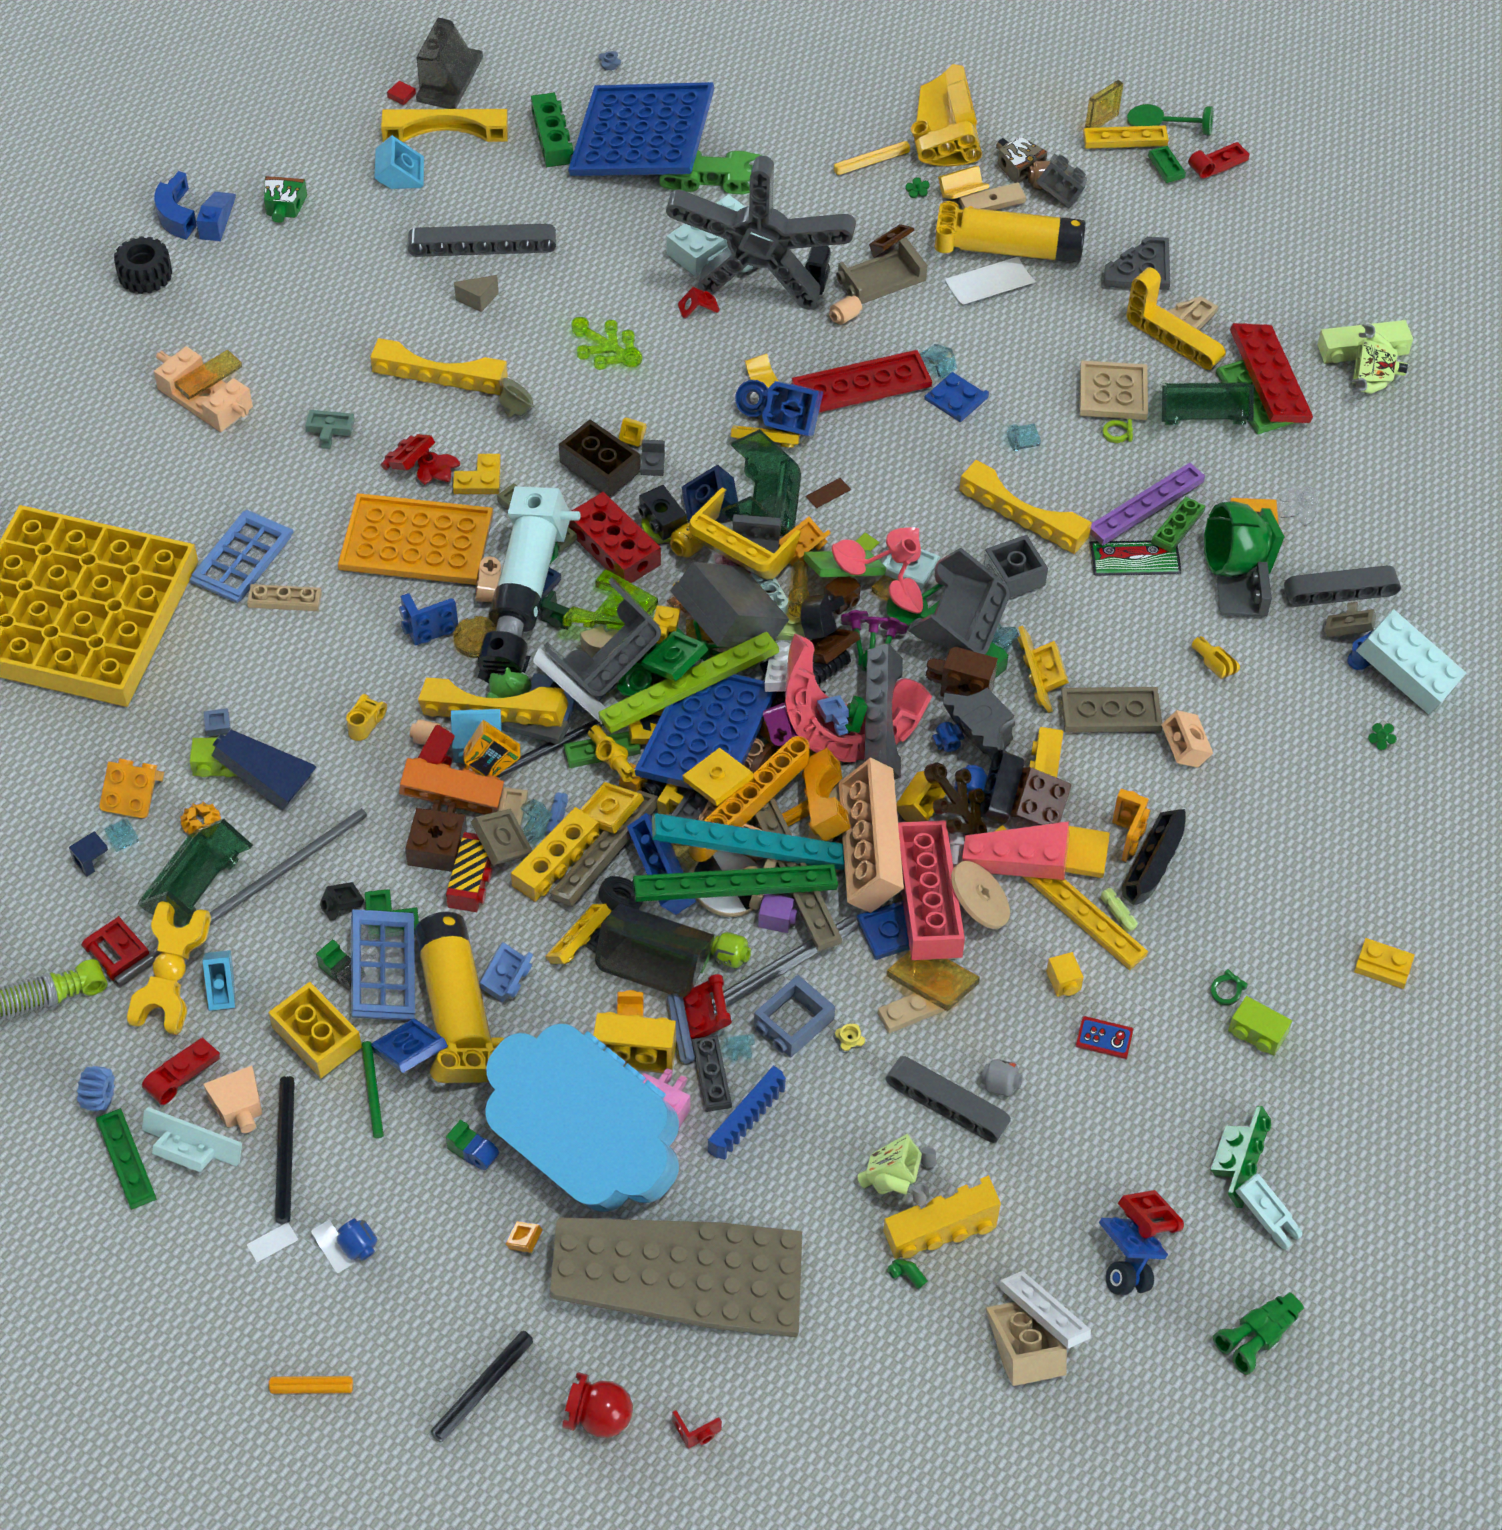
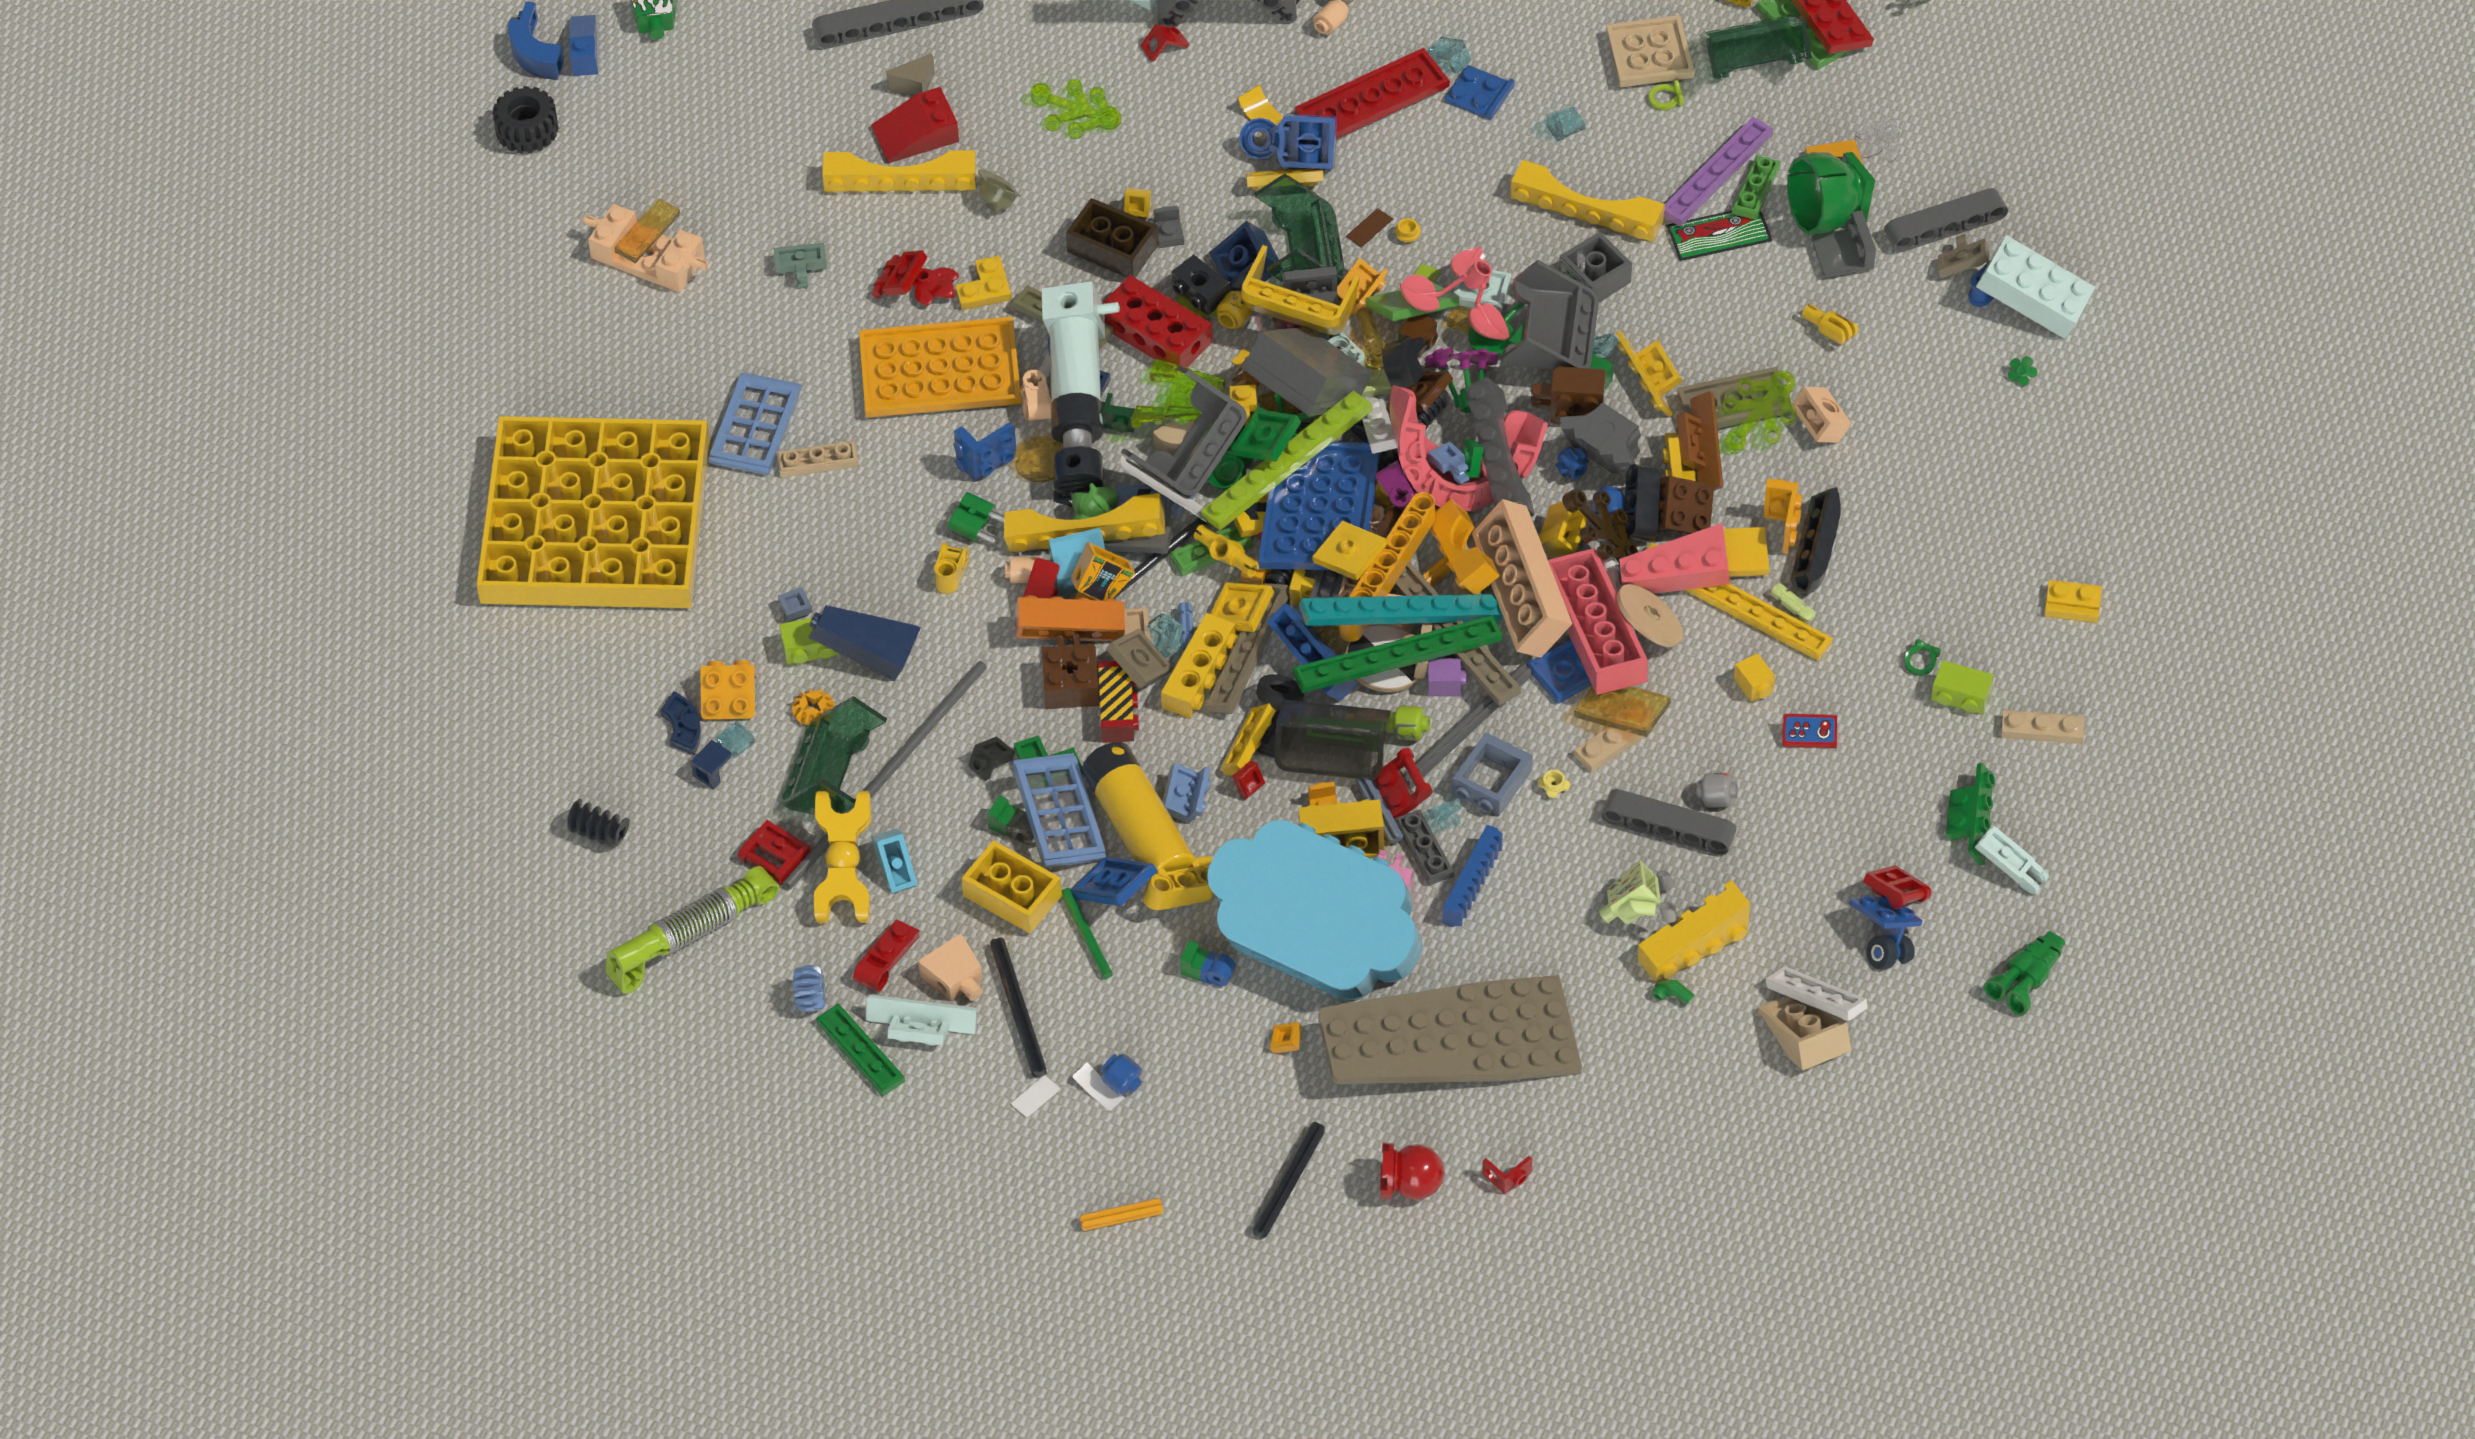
camera: 10 degrees left, 0 degrees up
none -> dark blue tile [660,691,701,755]
none -> red slope [871,87,959,164]
none -> green piece [947,492,1004,544]
none -> red tile [1232,760,1265,799]
none -> yellow plate [1395,218,1421,242]
none -> dark orange bracket [1676,391,1723,491]
none -> clear neon green plant [1722,371,1796,454]
none -> tan plate [2001,710,2084,744]

